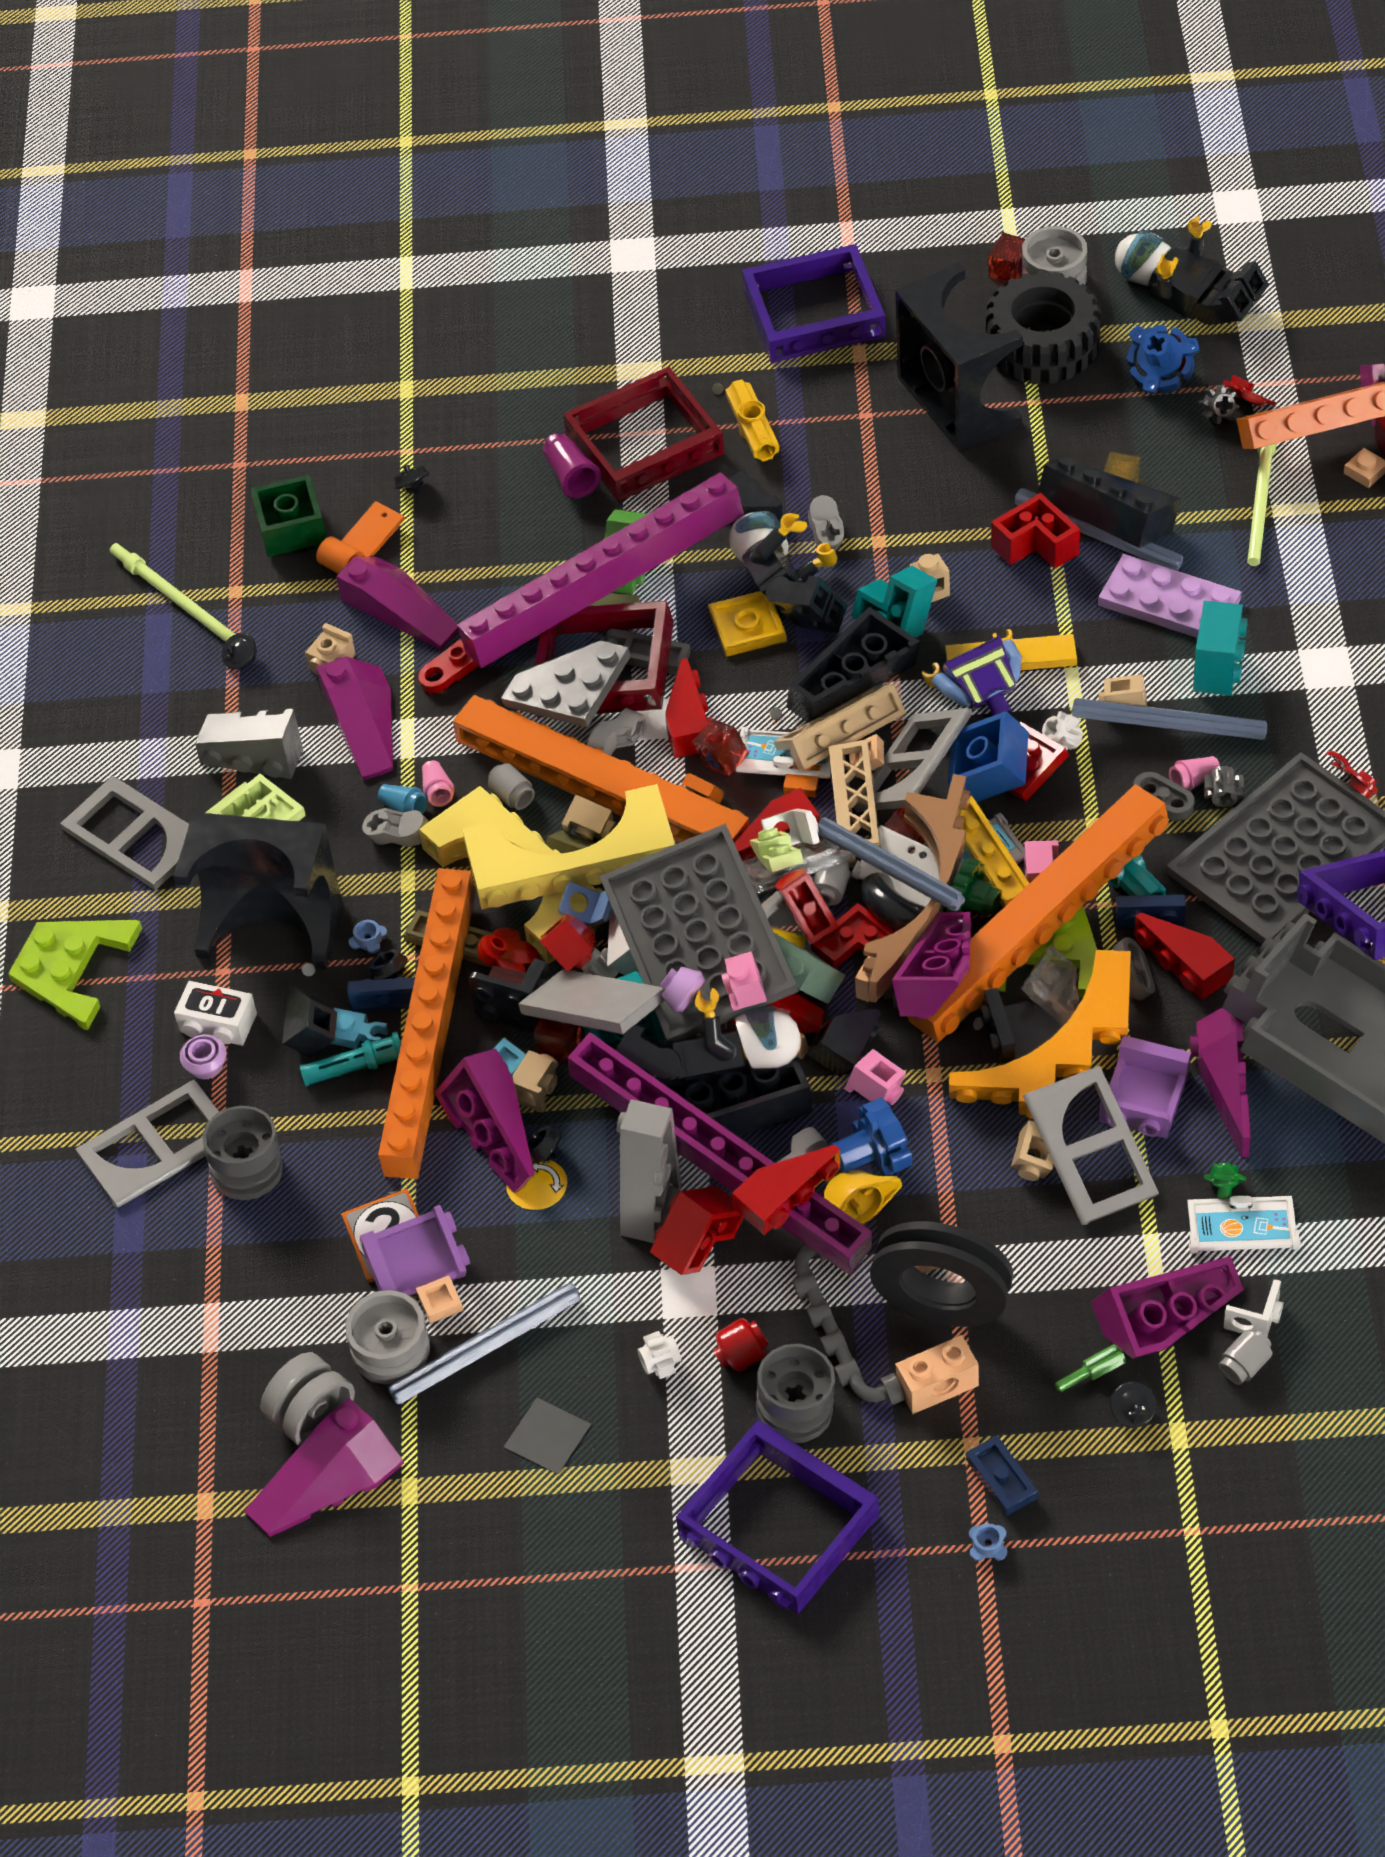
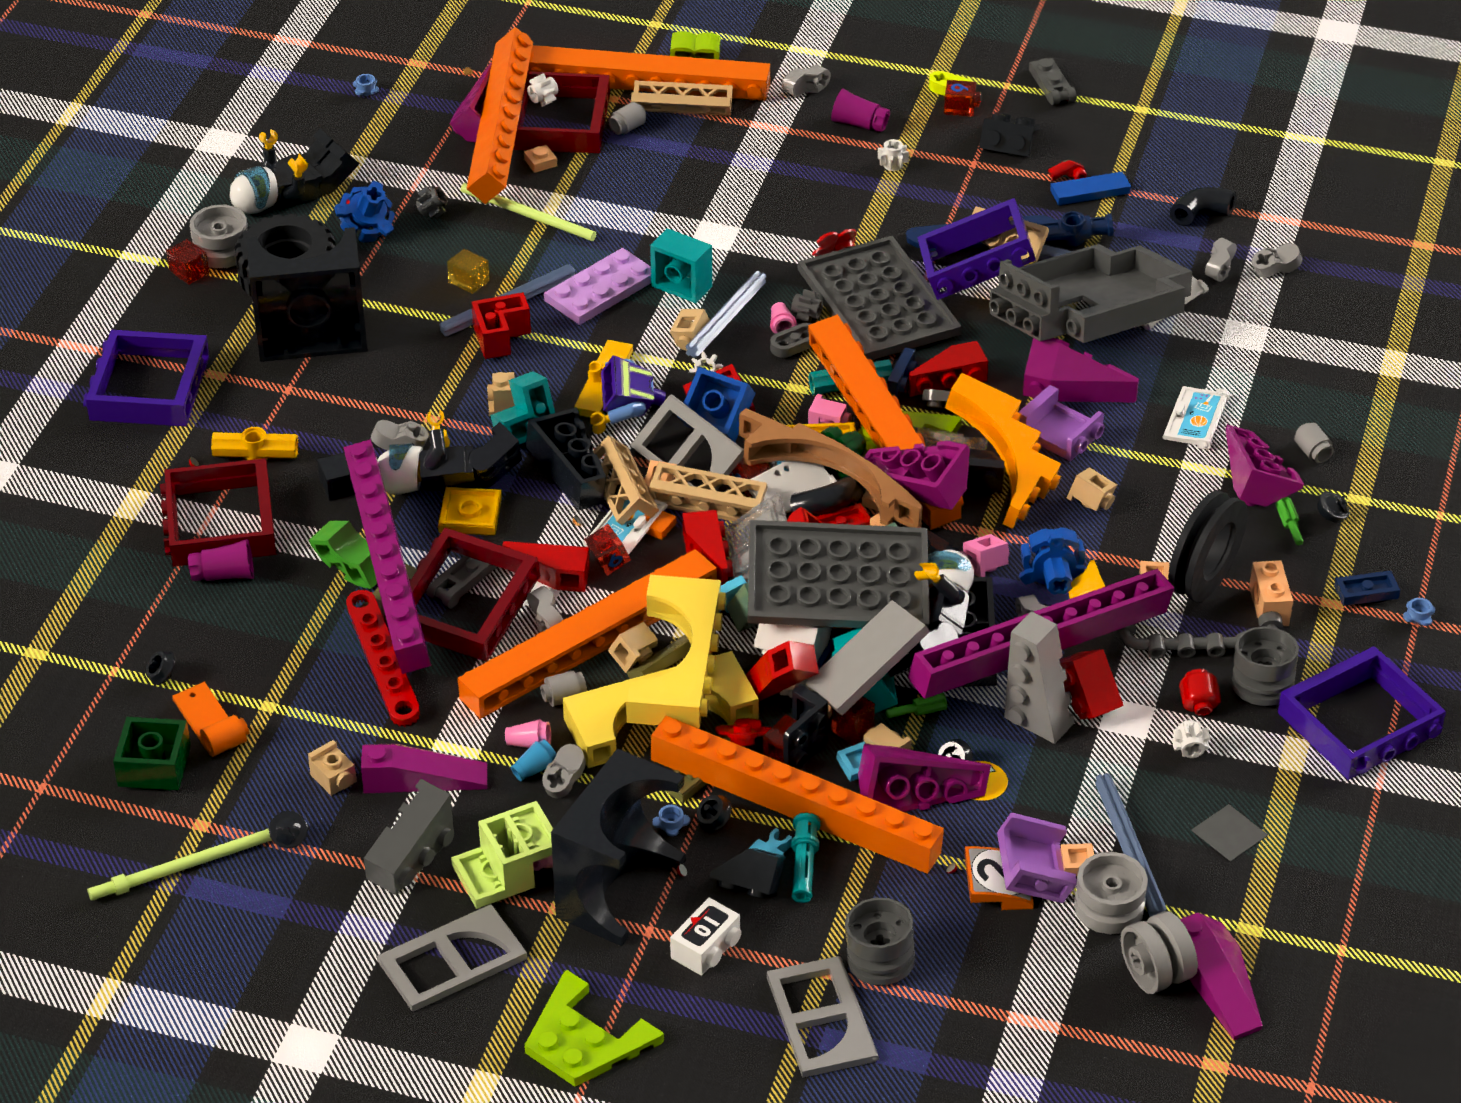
camera: 75 degrees left, 10 degrees down
lavender cone [180,1035,227,1079] -> none
magenta wedge [336,556,458,650] -> none
dark blue plate [347,977,415,1012] -> none
plate [501,641,631,727] -> none
medium blue bracket [558,882,613,926] -> none
lavender cone [660,967,705,1012] -> none
orange tile [682,773,725,804] -> none
bright pink brick [722,951,767,1011] -> none
red slope [732,1145,840,1235] -> none
yellowish green slope [750,828,804,872] -> none
white bracket [761,808,820,845] -> none
sand blue axle [818,818,965,911] -> none
light grey window [1023,1065,1159,1225] -> none
black wedge [1037,457,1181,548] -> none
green plant [1204,1163,1246,1198] -> none
red plate [1223,375,1277,407] -> none
white bracket [1224,1279,1284,1337] -> none

